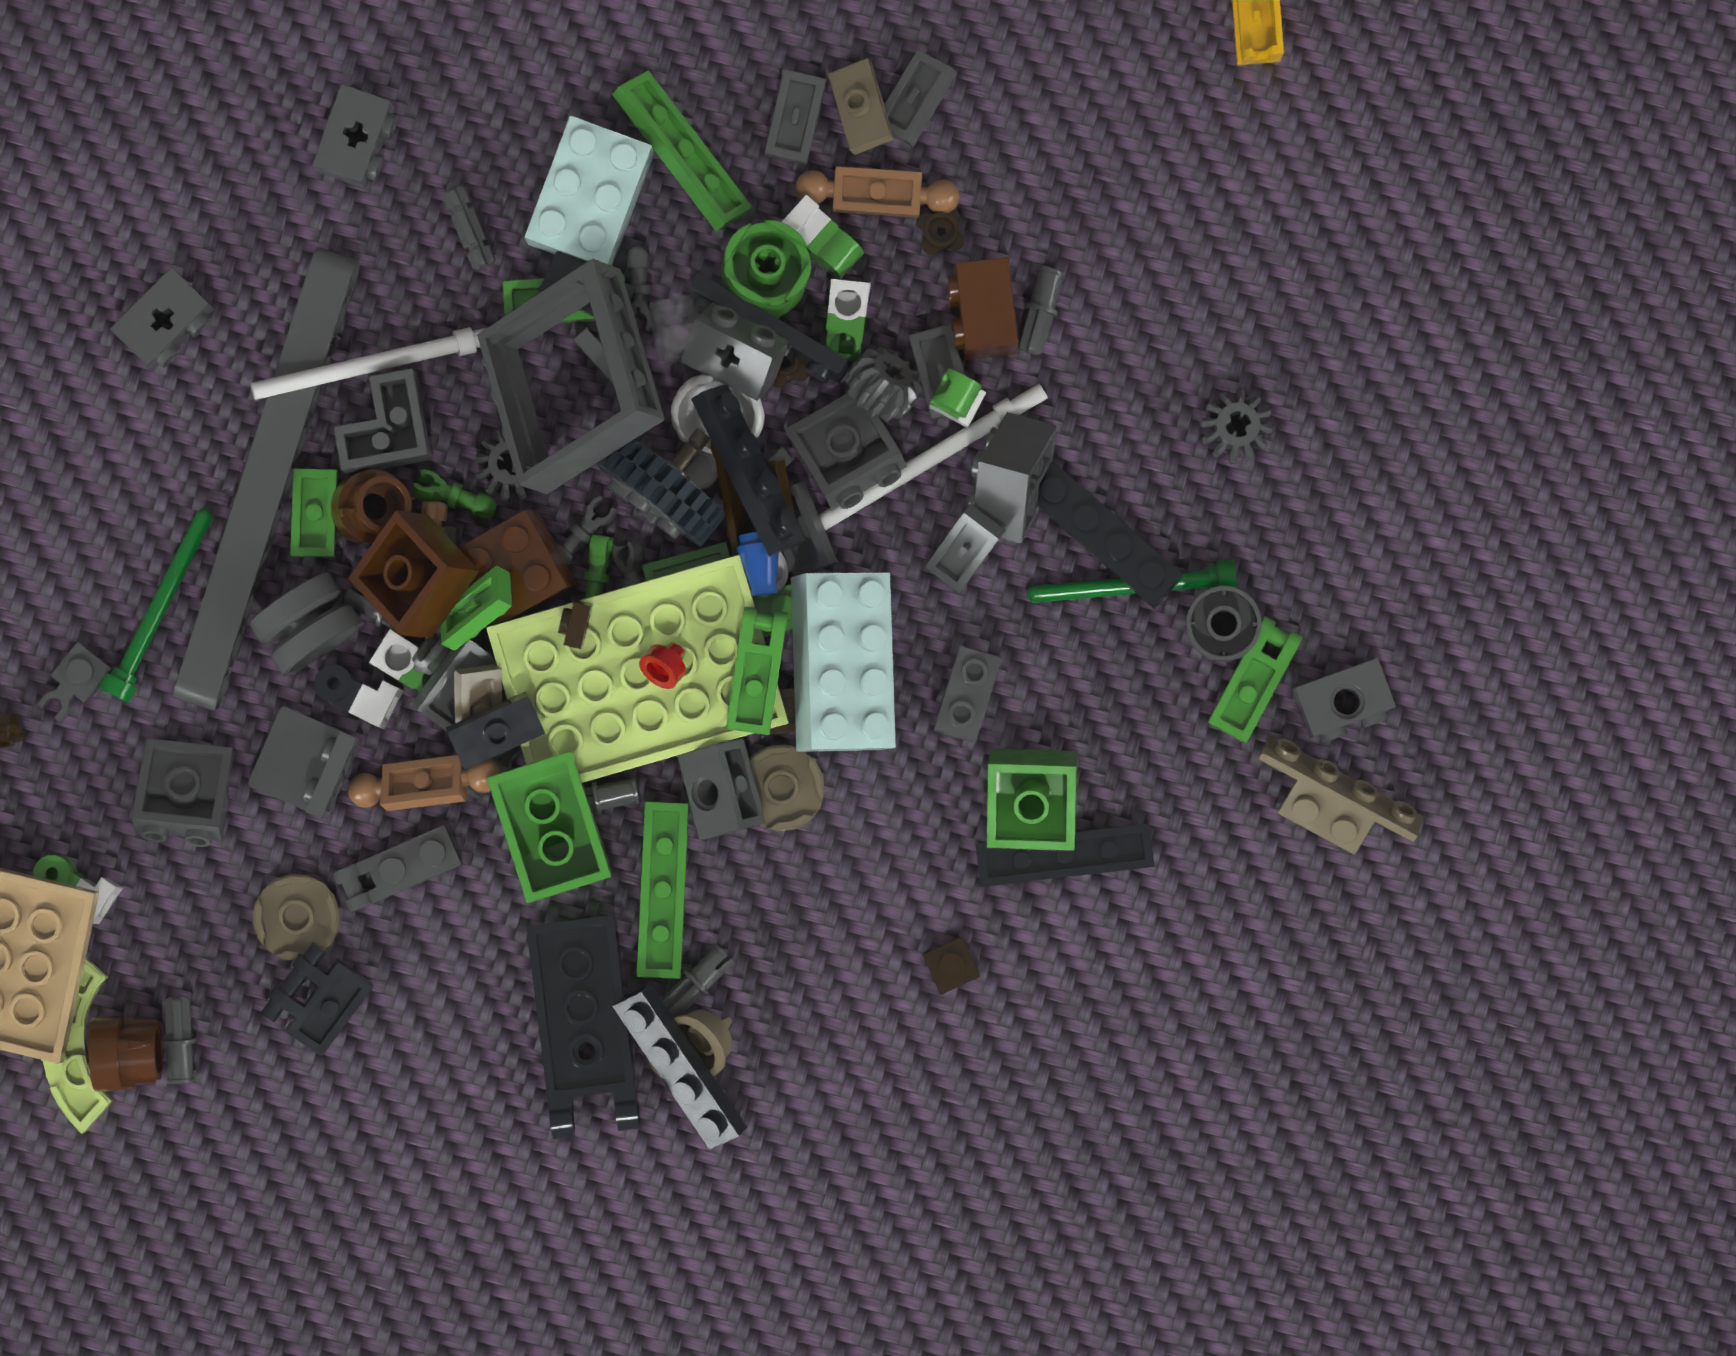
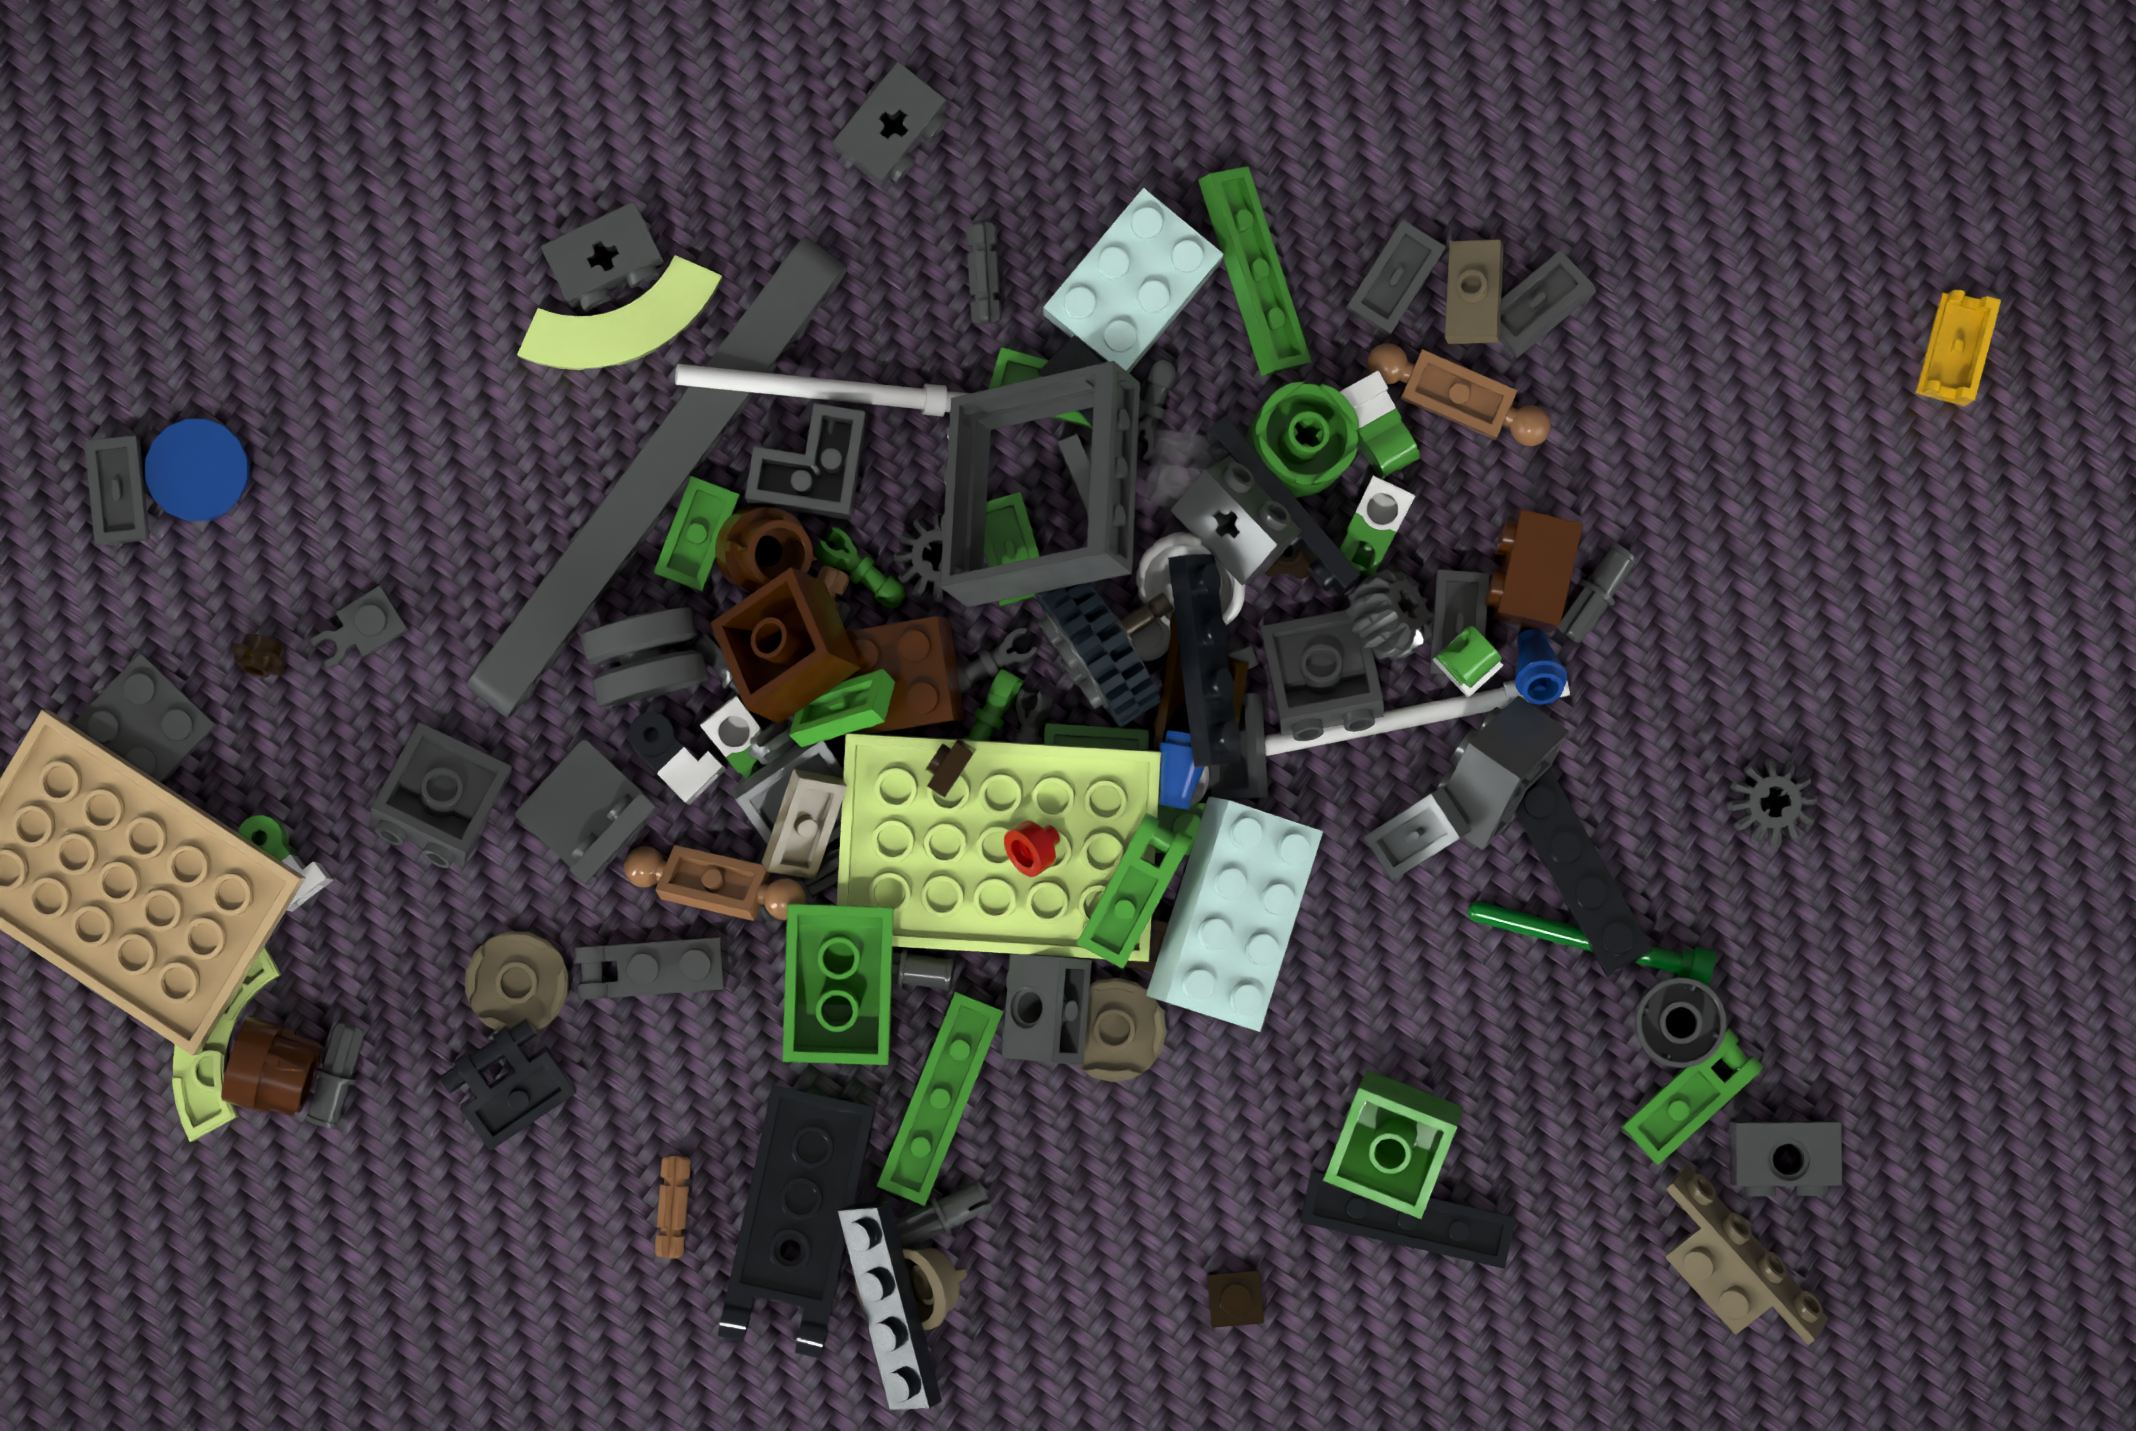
camera: 15 degrees right, 0 degrees up
green piece [98,508,213,703] -> none
black plate [446,691,545,770] -> none
dark brown plate [918,209,965,255] -> none
dark grey brick [934,645,1002,744] -> none
none -> yellowish green tile [517,255,723,370]
none -> medium nougat axle [655,1155,691,1258]
none -> bright green plate [984,492,1040,607]
none -> blue cone [1515,629,1567,705]

